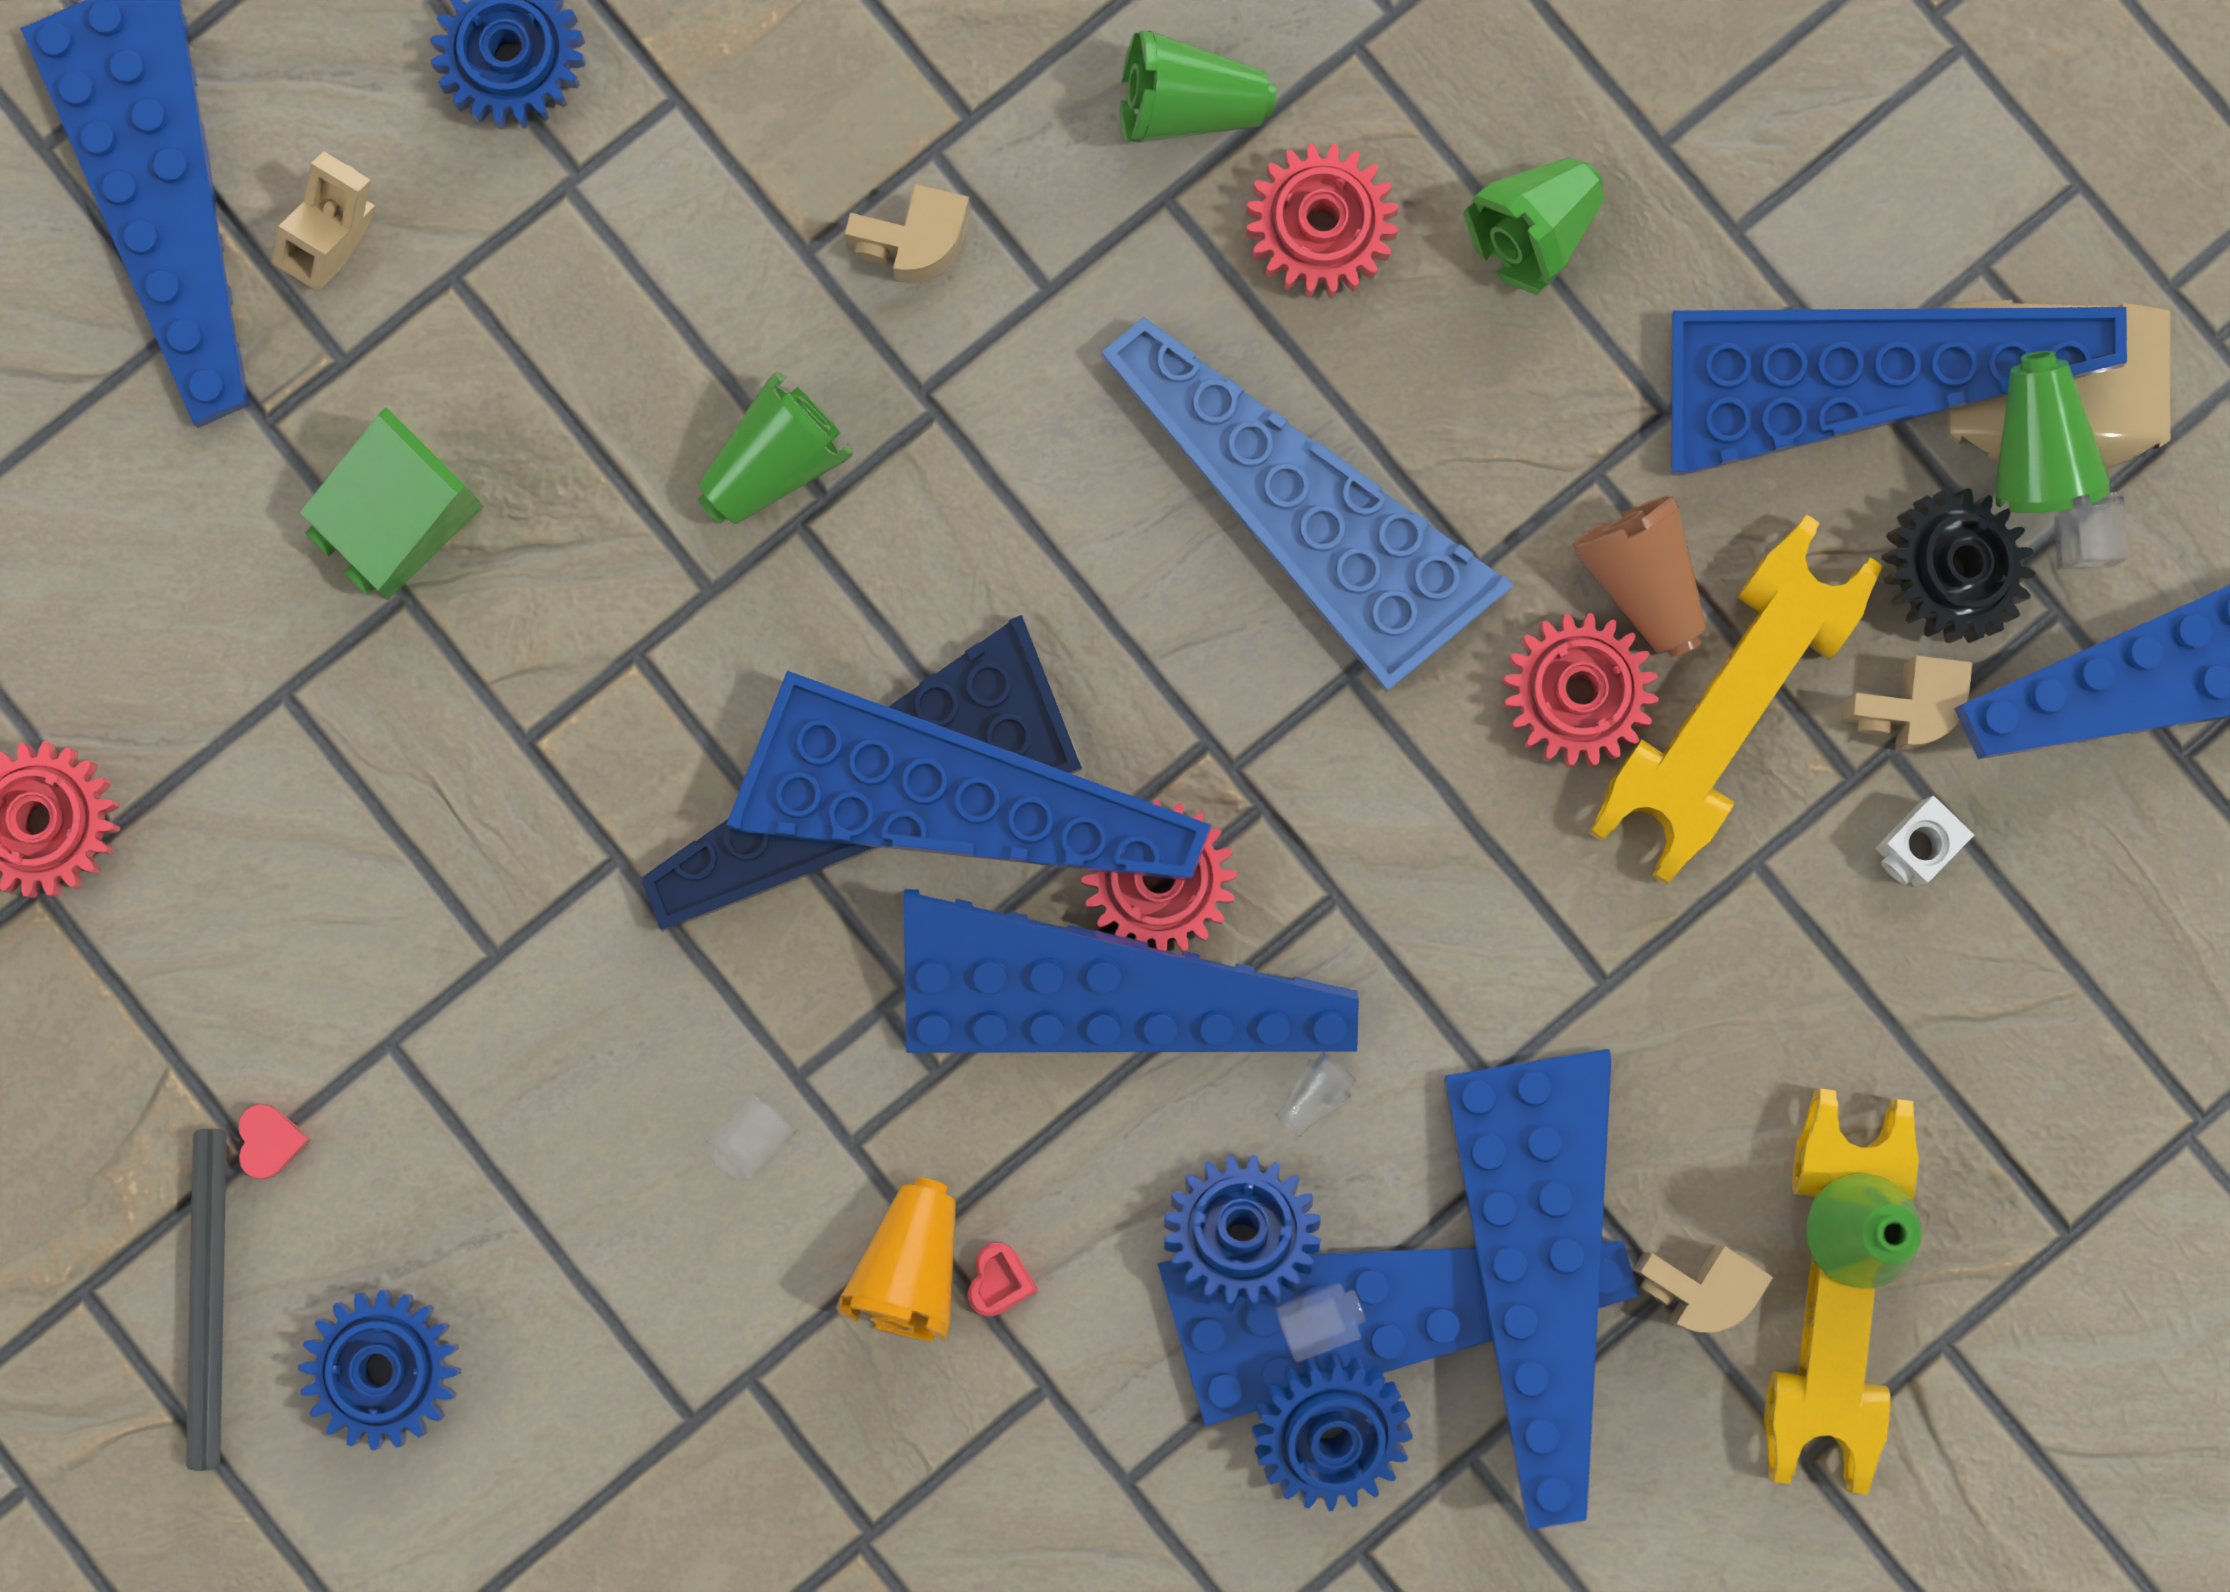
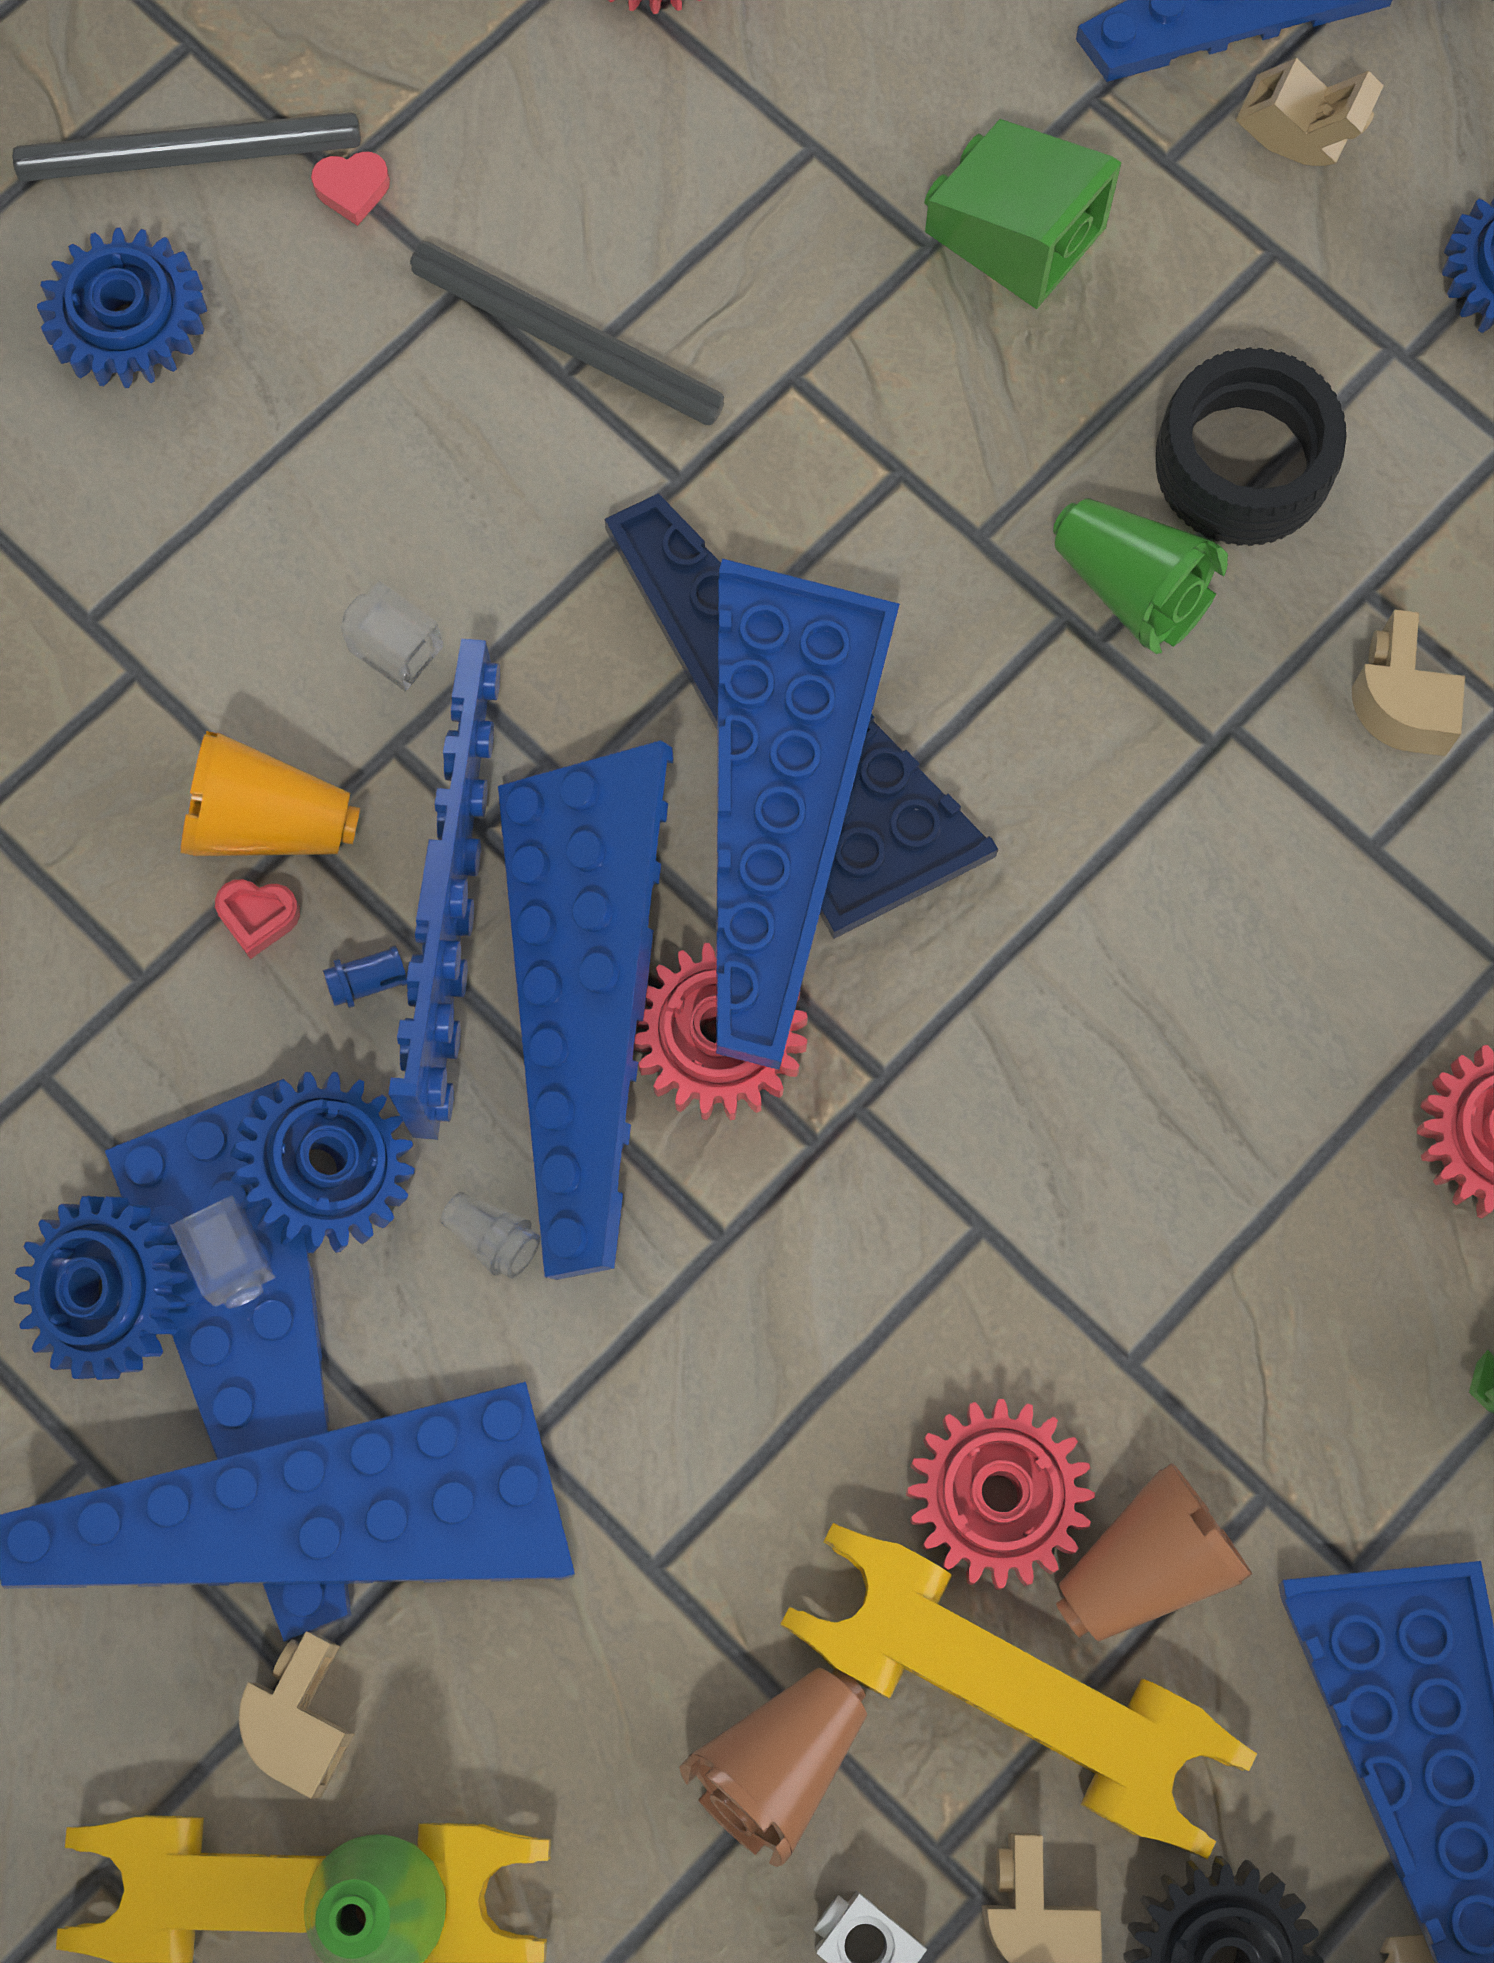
camera: 90 degrees right, 10 degrees down
medium blue wing [1101,317,1514,693] -> none
none -> blue pin [323,946,407,1008]
none -> blue wing [388,638,500,1140]
none -> dark grey axle [410,242,724,425]
none -> nougat cone [679,1668,867,1867]
none -> black tyre [1156,347,1347,546]

